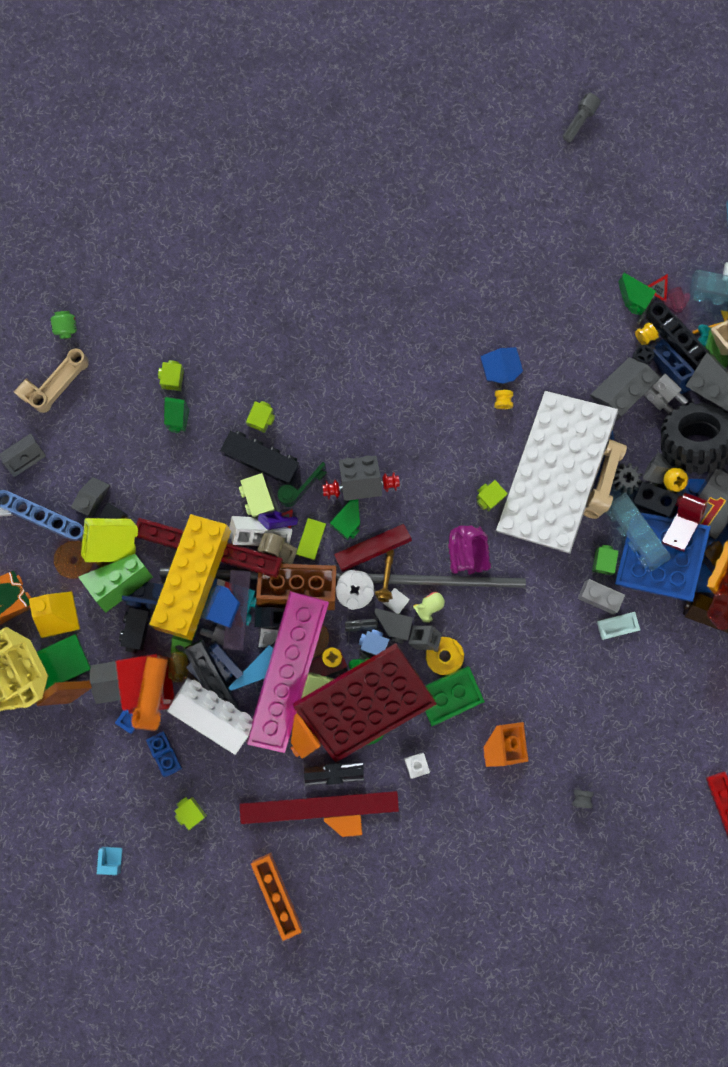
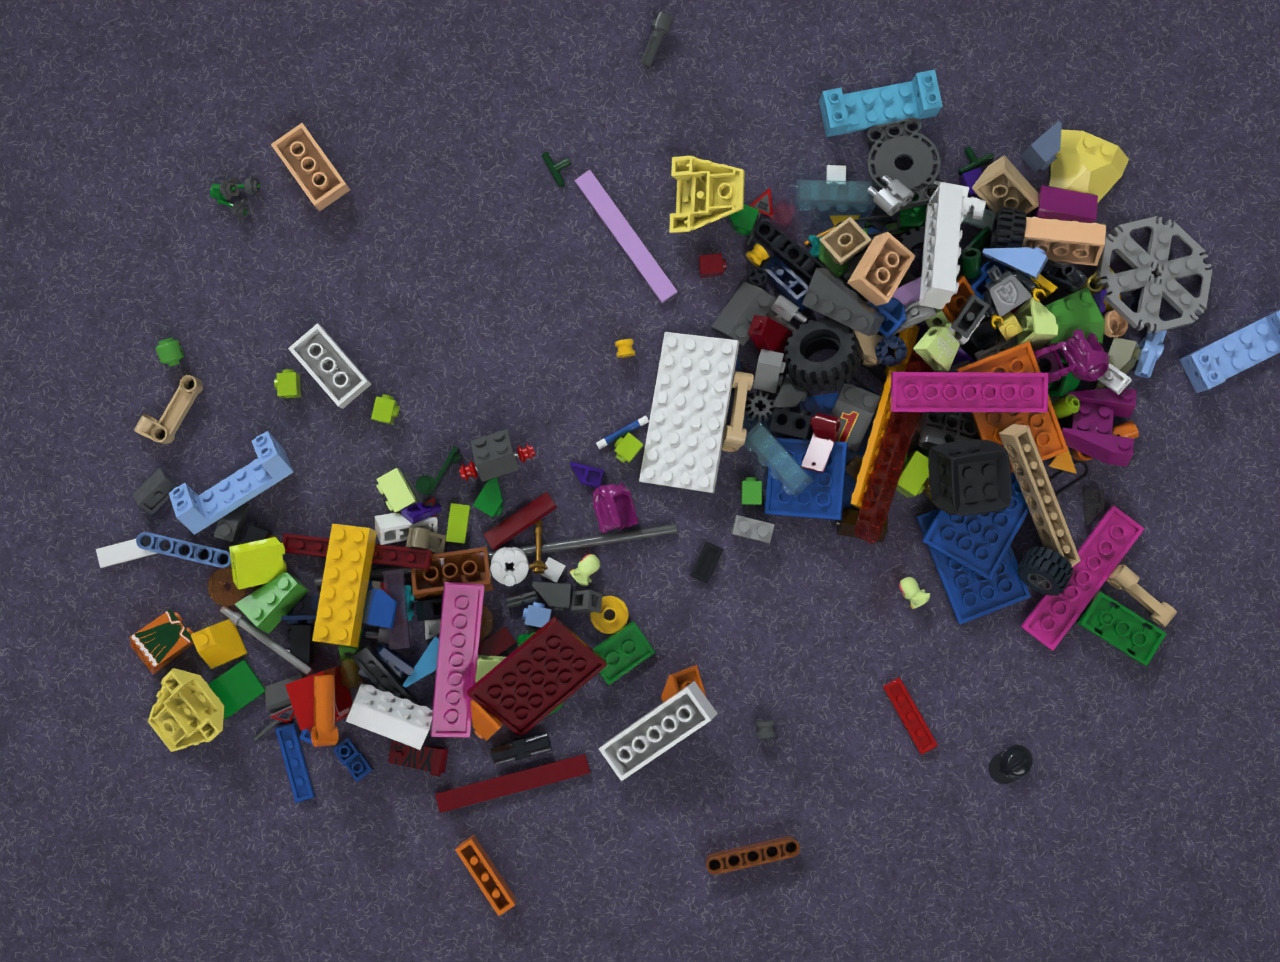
camera: 10 degrees left, 5 degrees up
dark orange tile [36,681,92,706] -> none
medium azure panel [97,847,122,875] -> none
green slope [164,397,189,433] -> none
lime brick [175,797,207,830] -> none
black brick [220,430,300,485] -> none
yellow wheel [322,648,342,668] -> none
orange tile [324,815,362,837] -> none
white brick [404,752,430,779] -> none
blue slope [480,347,523,384] -> none
light aqua tile [597,612,640,640] -> none
yellow piece [663,468,689,492] -> none
none -> light blue plate [169,431,294,535]
none -> dark grey plant [210,176,261,221]
none -> light grey bar [220,605,313,676]
none -> dark grey piece [253,705,295,741]
none -> light nougat brick [271,123,350,212]
none -> blue tile [275,722,316,803]
none -> white brick [288,323,372,409]
none -> dark red door [388,740,449,776]
none -> dark green piece [542,152,571,187]
none -> dark purple tile [570,461,605,488]
none -> lavender tile [574,170,677,303]
none -> blue bar [596,415,649,449]
none -> white brick [599,681,718,781]
none -> light yellow wedge [669,156,745,233]
none -> black tile [690,541,724,584]
none -> dark red brick [698,253,727,278]
none -> dark orange beam [705,836,800,875]
none -> dark red slope [748,315,792,362]
none -> light grey brick [753,349,786,393]

